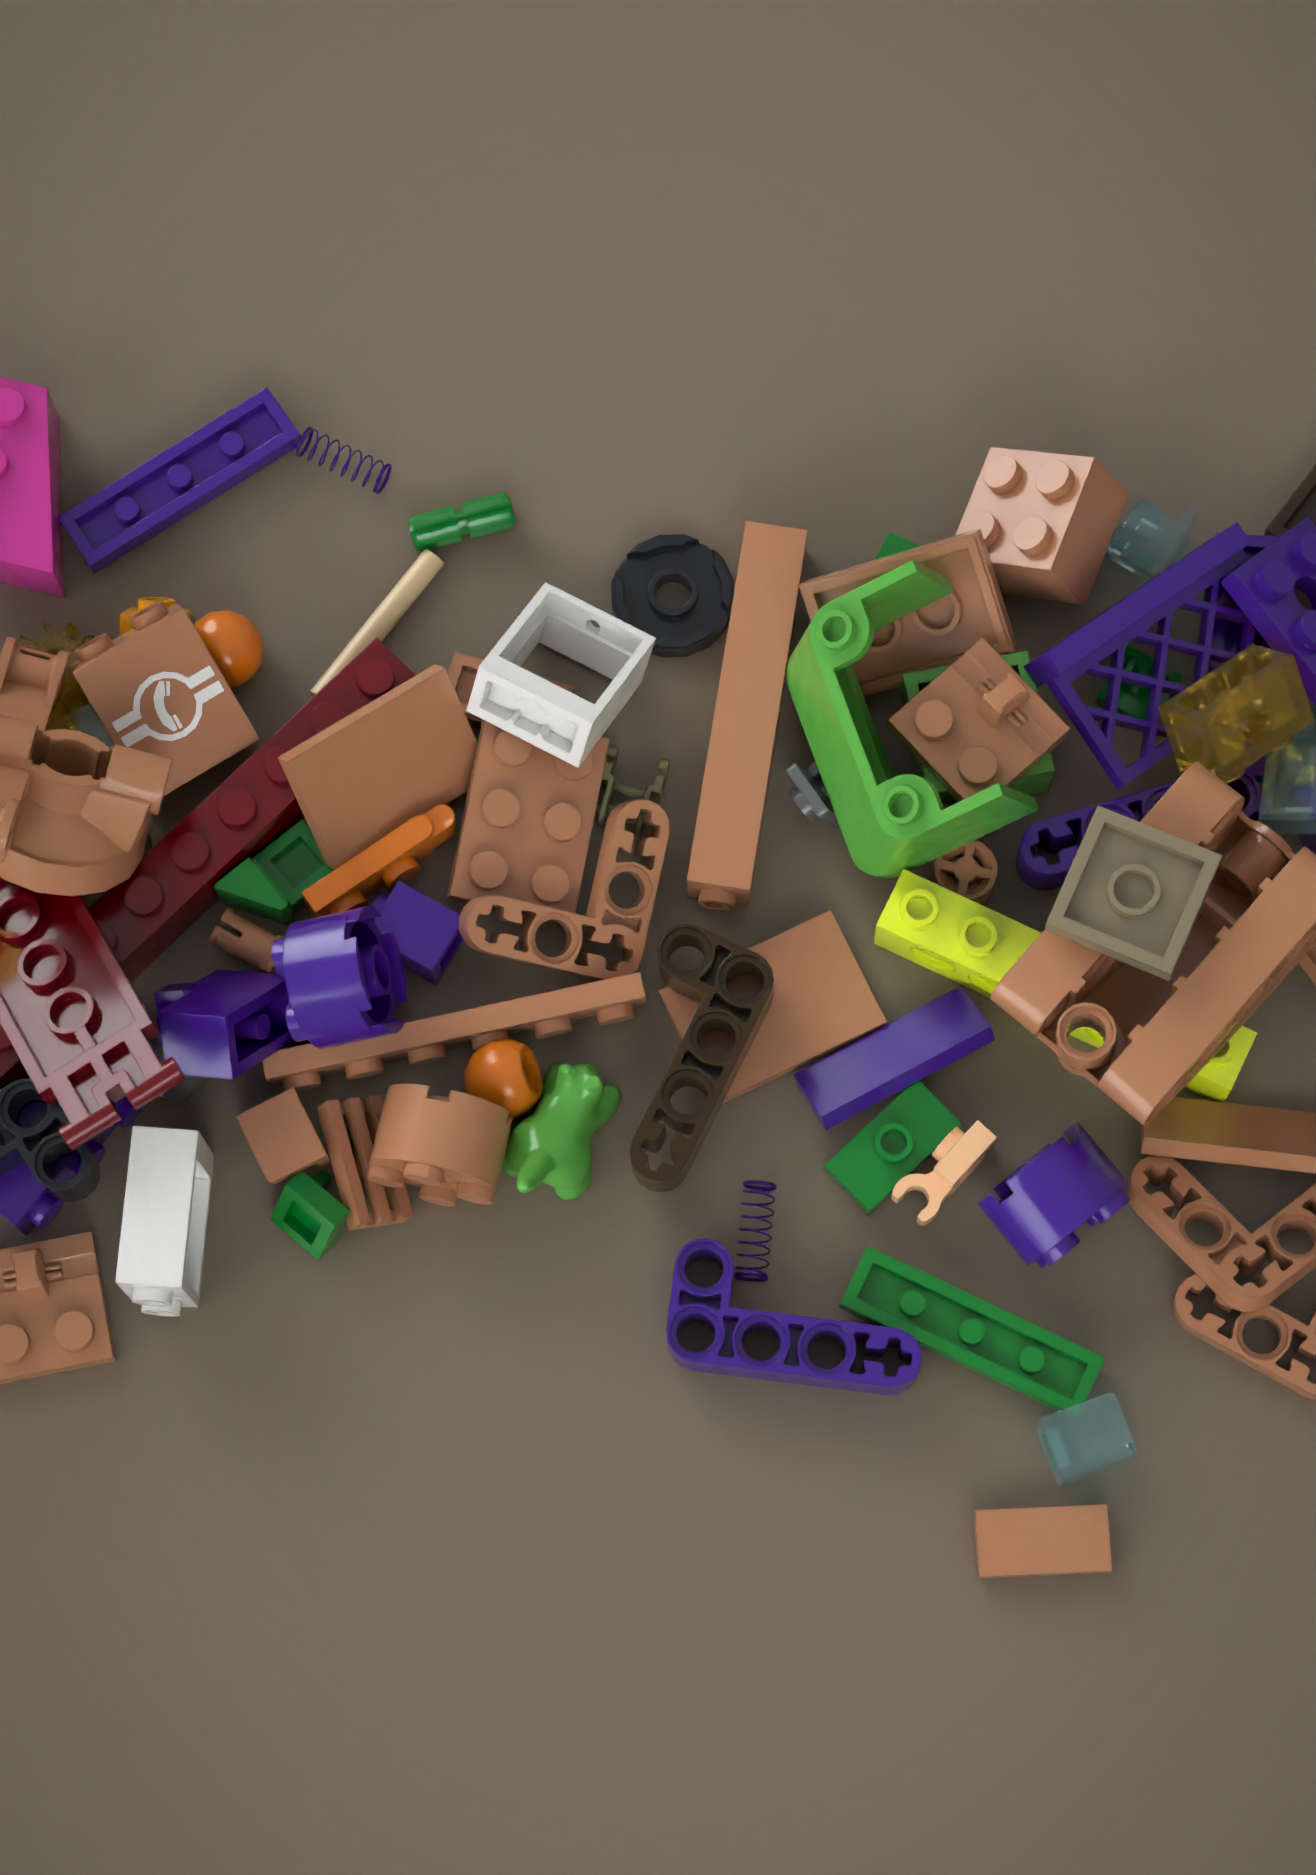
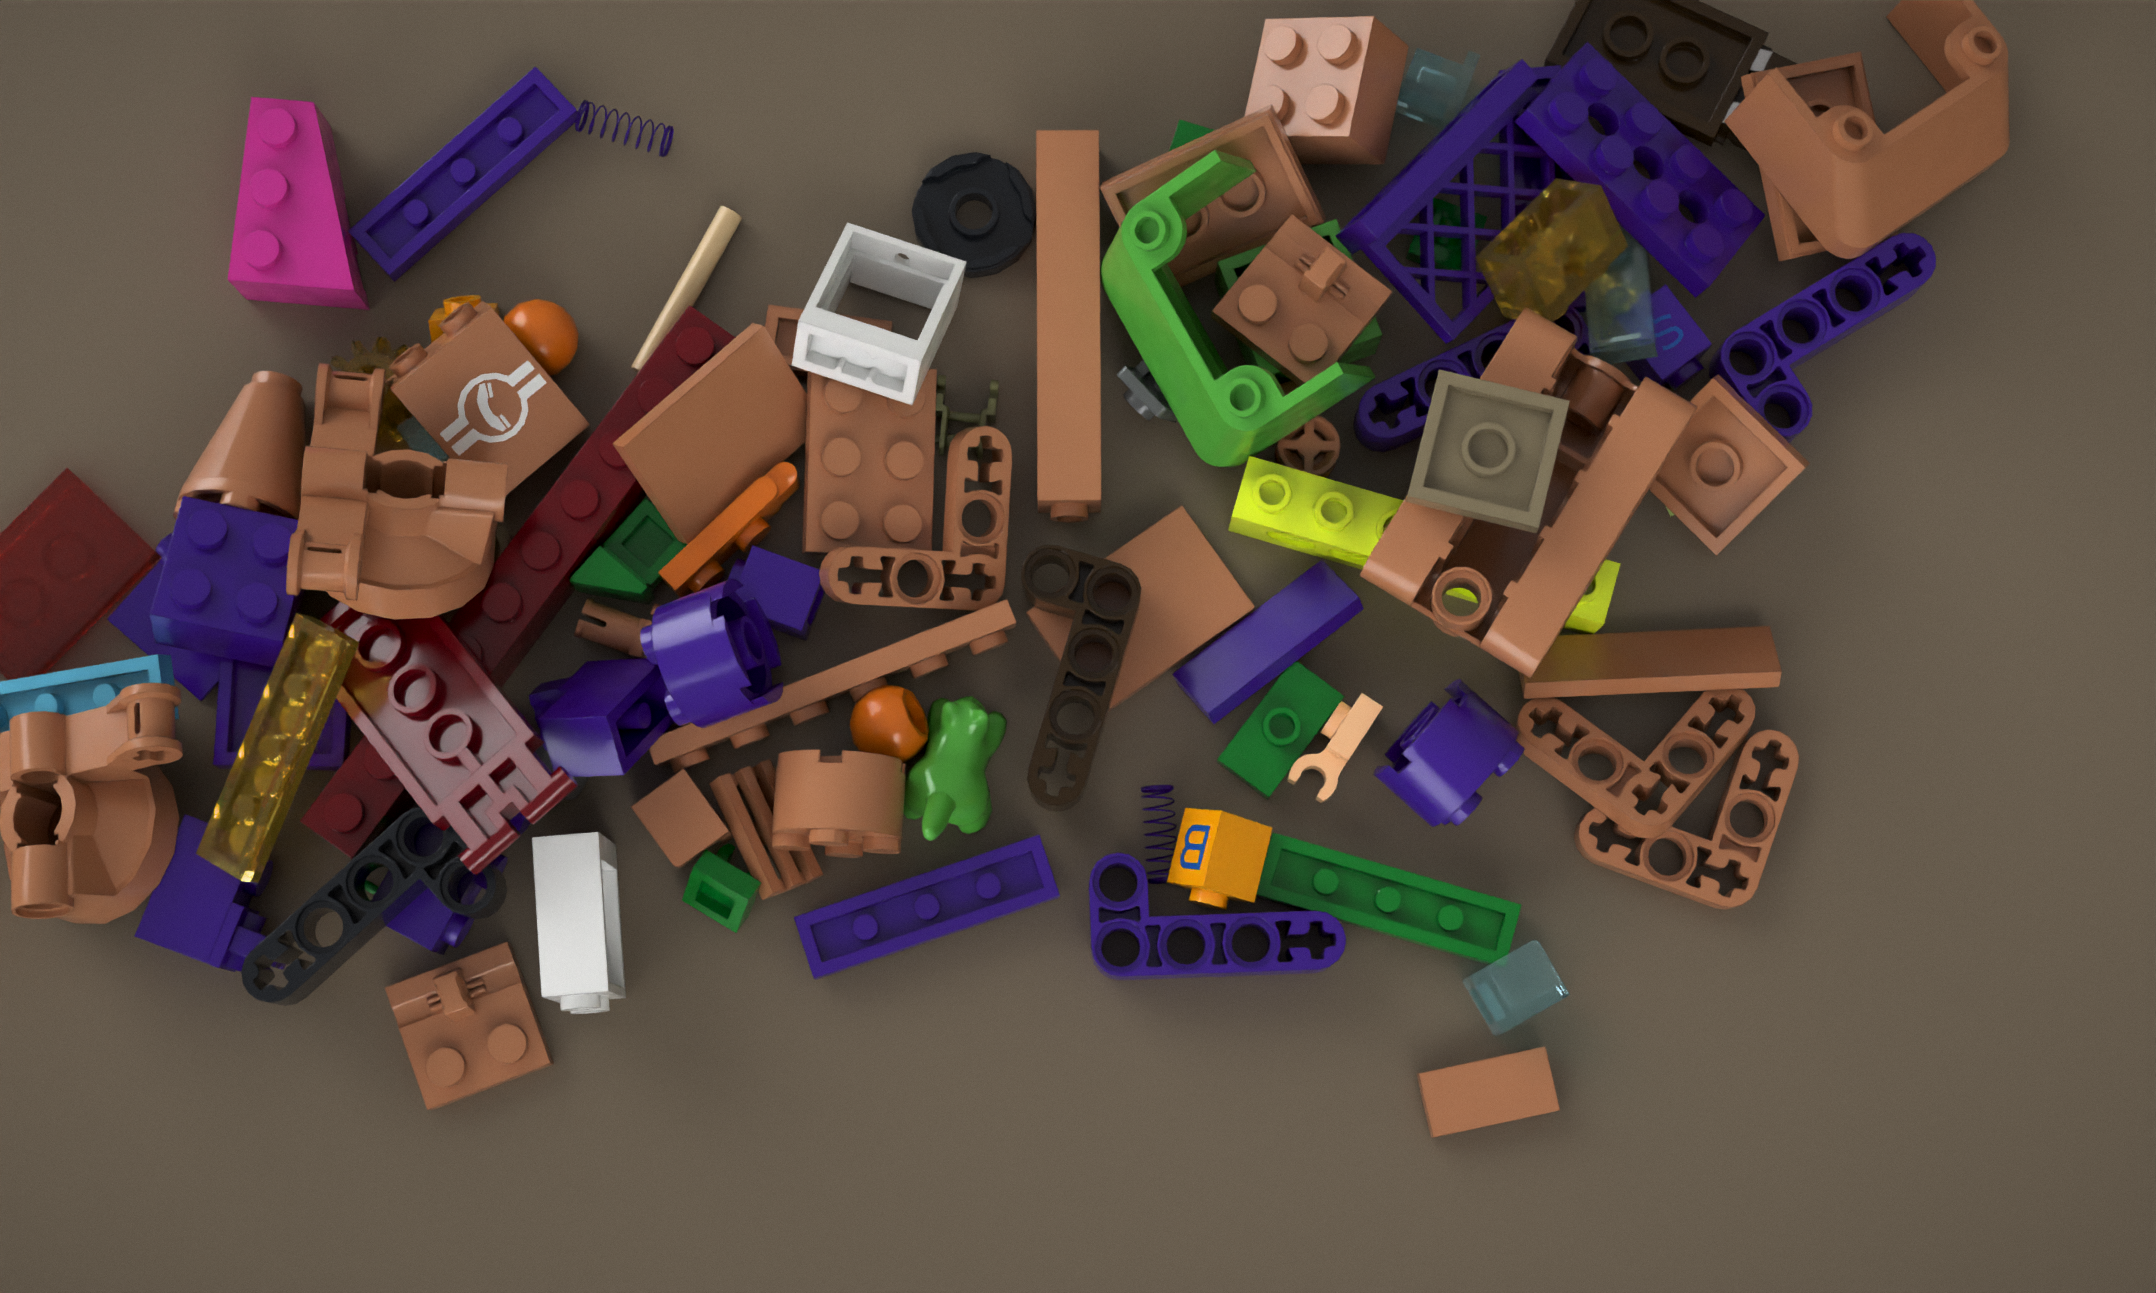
camera: 15 degrees left, 5 degrees up
green piece [408,492,515,552] -> none
none -> dark purple plate [794,835,1060,980]
none -> light orange brick [1166,808,1273,910]

